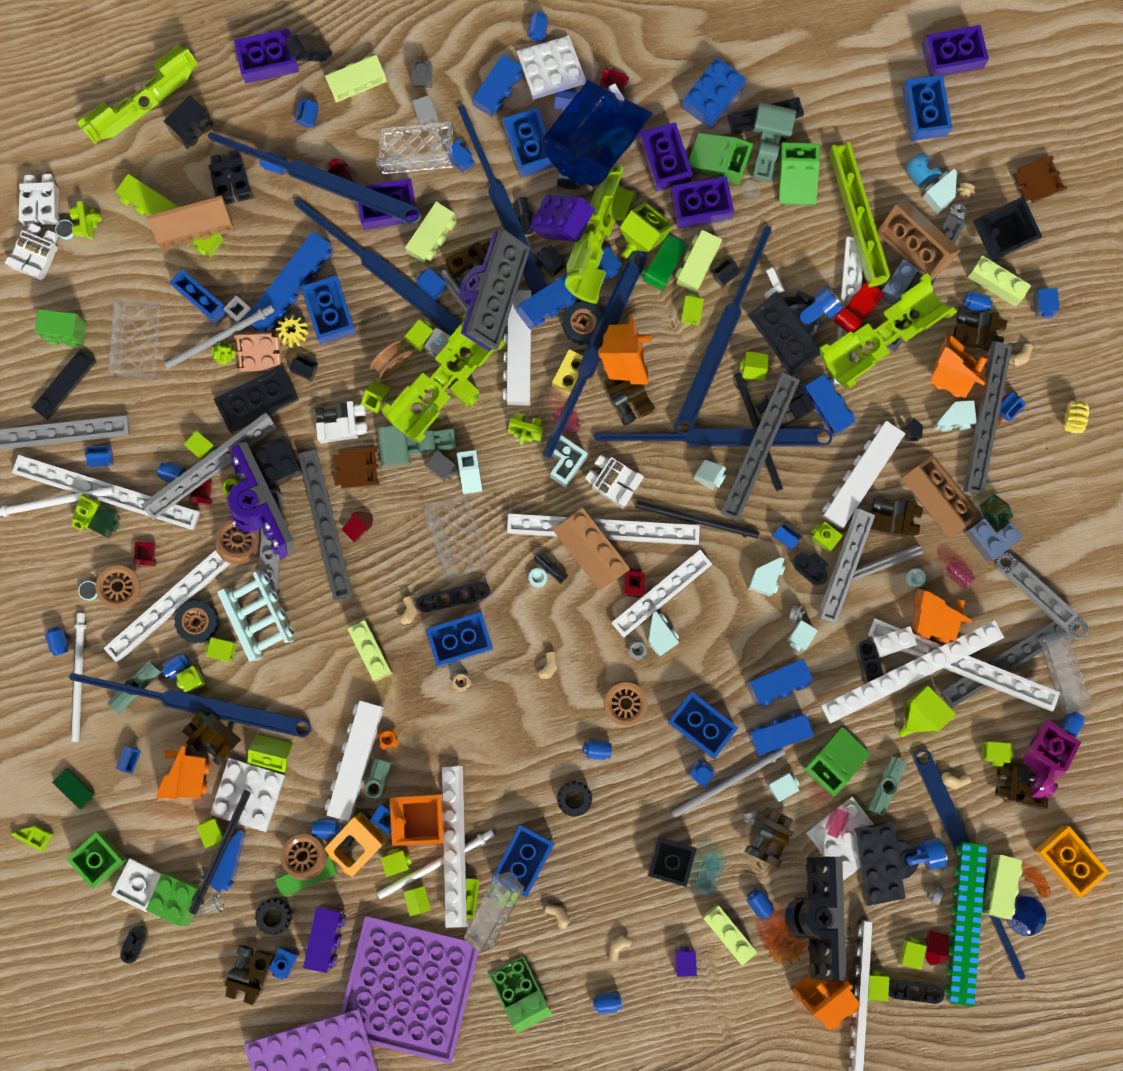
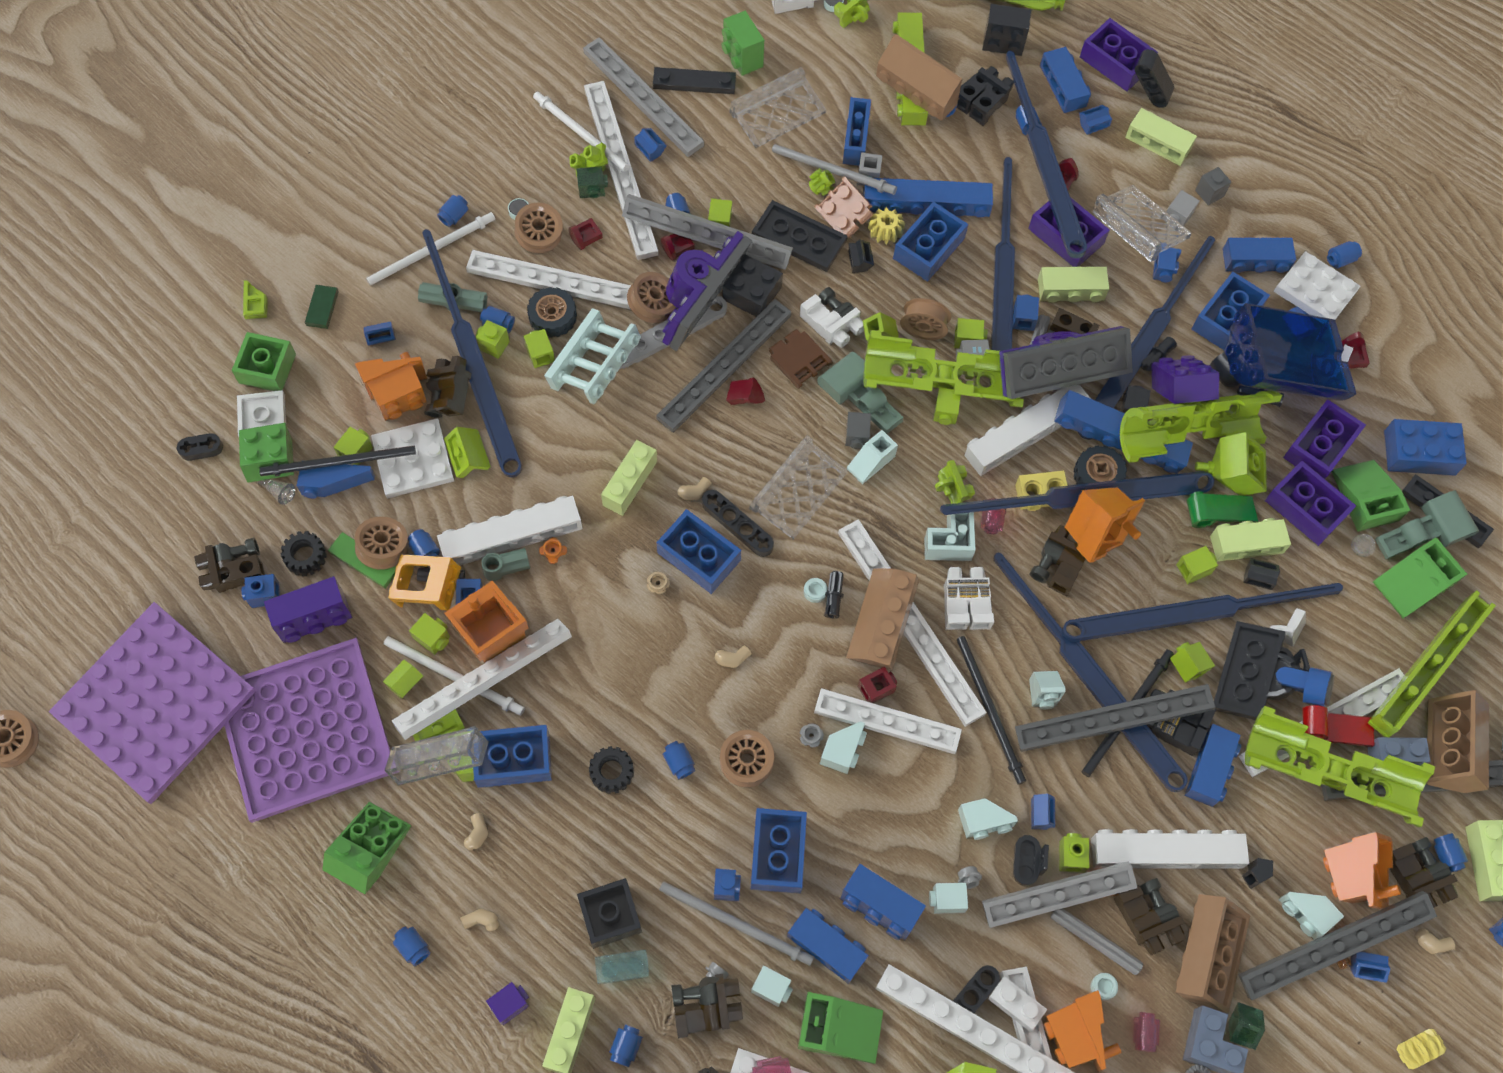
camera: 55 degrees right, 15 degrees down
none -> blue brick [1040,47,1091,113]

